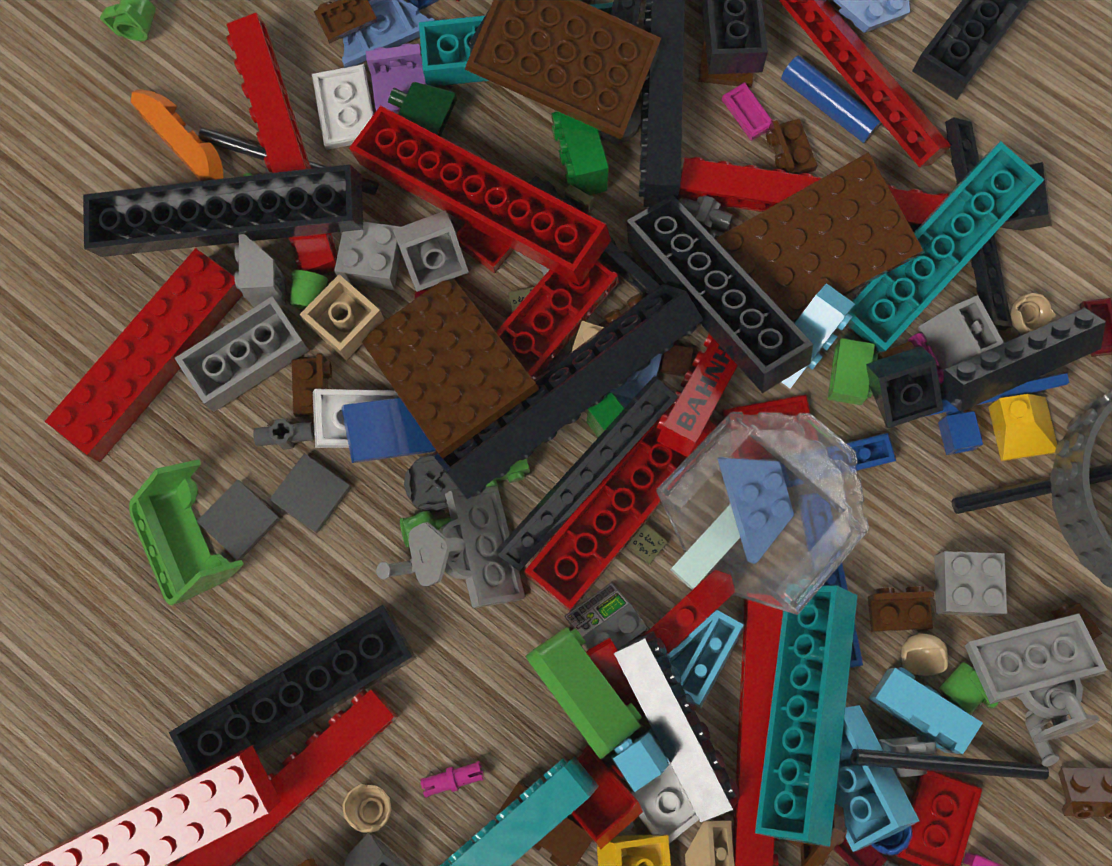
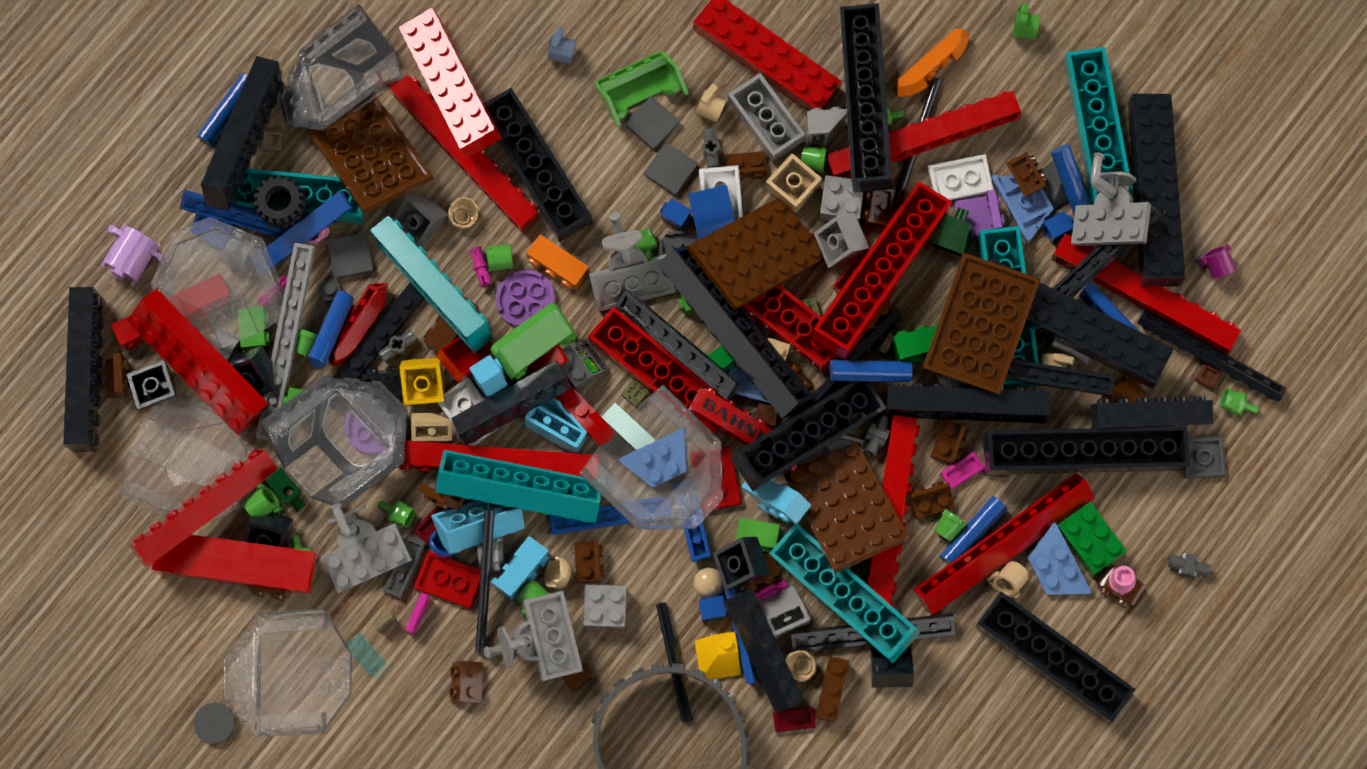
camera: 90 degrees right, 0 degrees up
none -> bright green piece [486,243,514,272]
none -> medium lavender tile [496,270,555,328]
none -> orange brick [526,235,590,290]
none -> sand blue piece [547,27,575,65]
none -> blue brick [660,198,692,231]
none -> tan hair [693,567,724,598]
none -> tan piece [695,83,726,122]
none -> reddish brown brick [815,656,849,723]
none -> blue brick [829,360,912,382]
none -> reddish brown bracket [860,189,895,228]
none -> reddish brown bracket [930,418,969,465]
none -> bright green piece [934,509,967,542]
none -> tan piece [987,562,1029,600]

